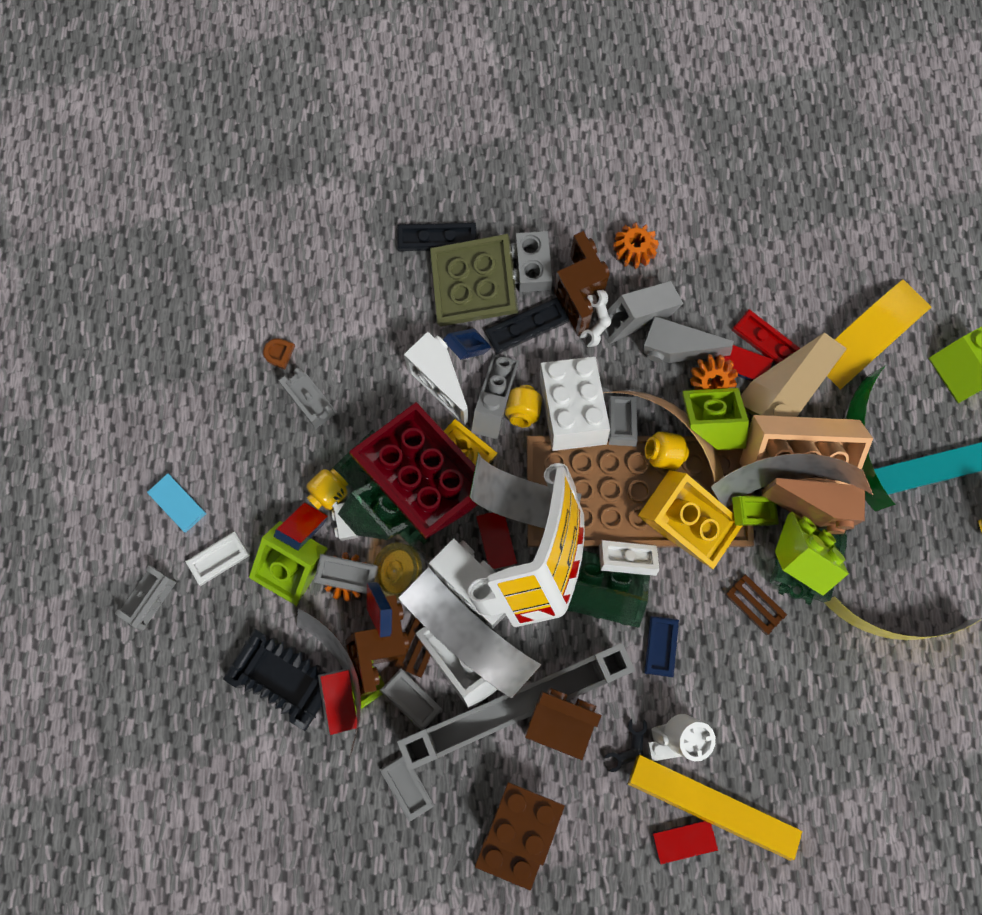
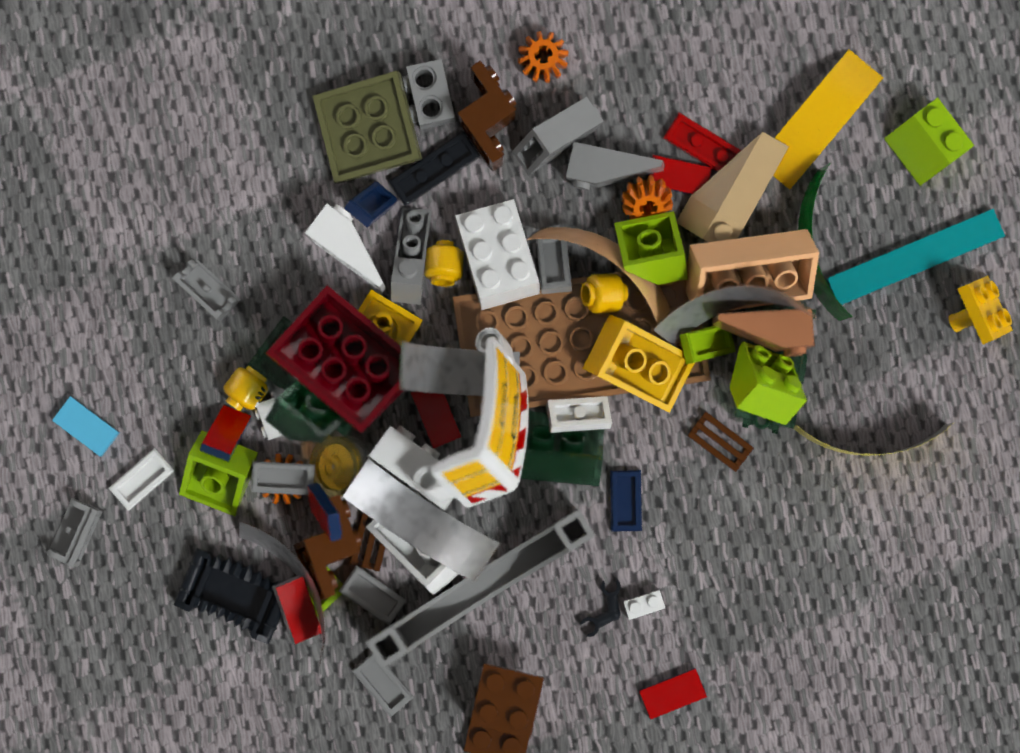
camera: 10 degrees left, 10 degrees up
dark orange tile [263,338,295,370] -> none
black tile [397,223,476,251] -> none
reddish brown bracket [524,687,602,760] -> none
white arm [580,290,611,347] -> none
yellow tile [627,755,802,861] -> none
white piece [651,714,715,761] -> none

